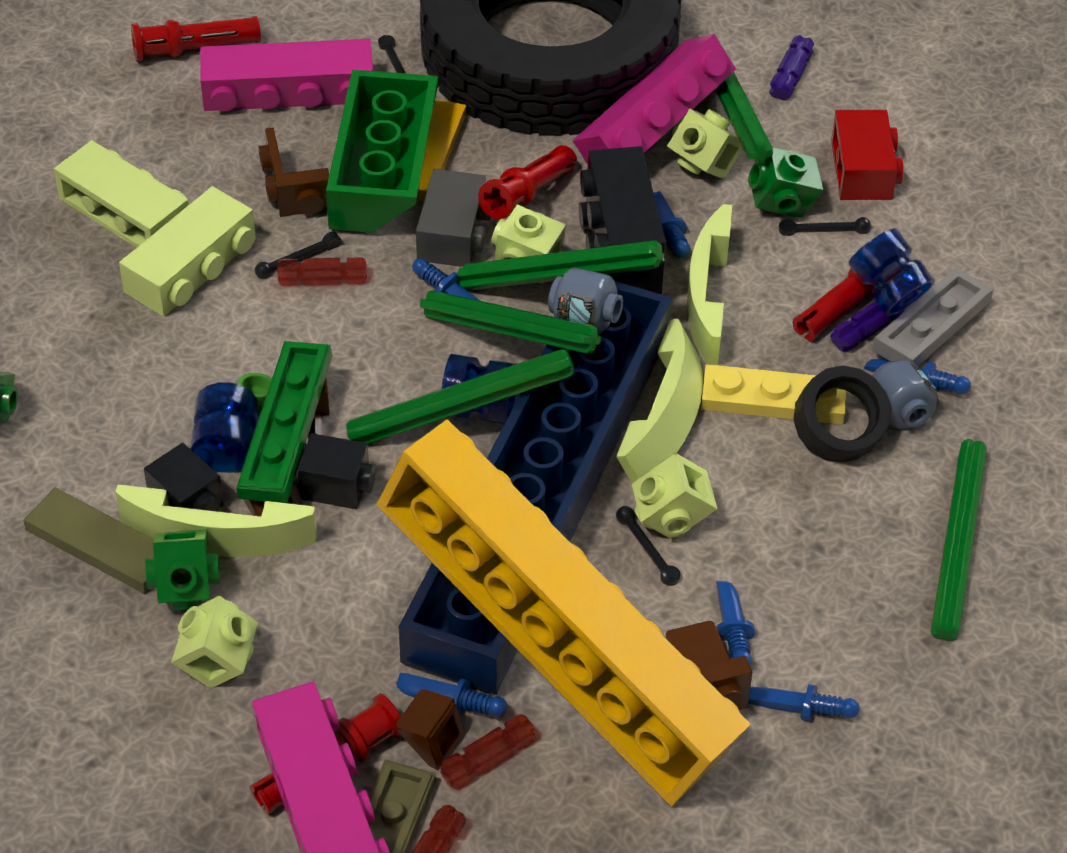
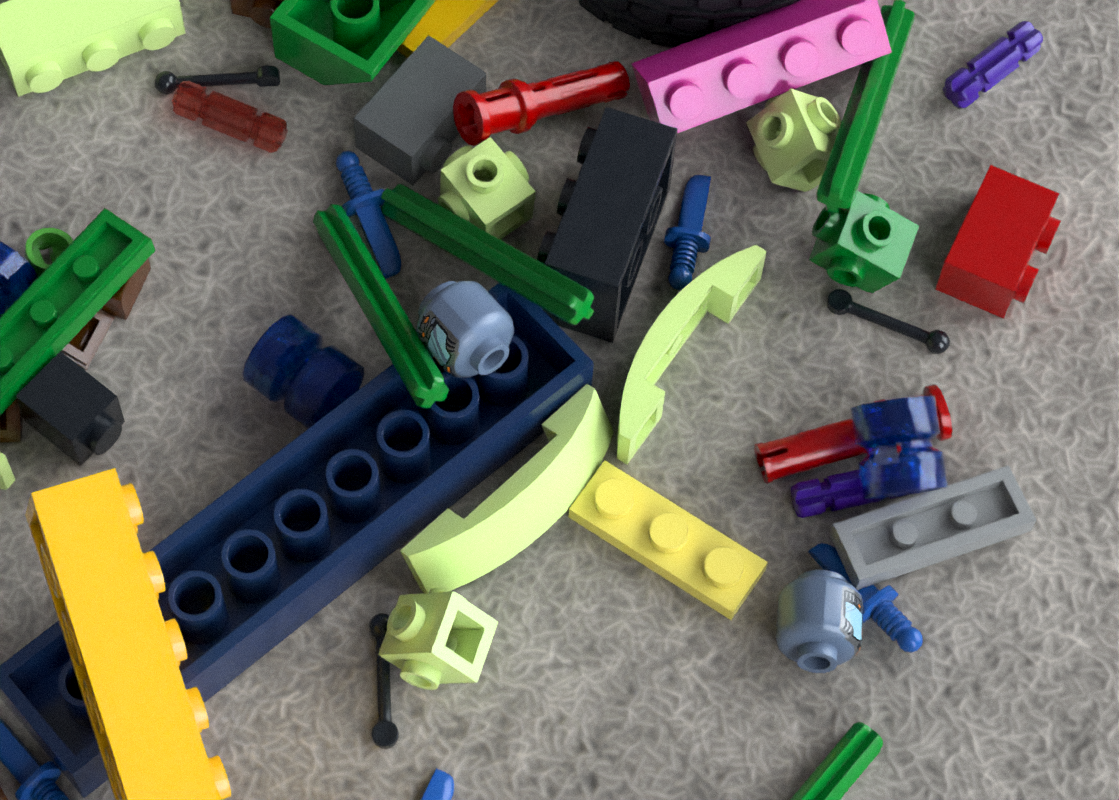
camera: 25 degrees right, 15 degrees up
green axle [346,349,574,444] -> none
black tyre [793,365,891,462] -> none

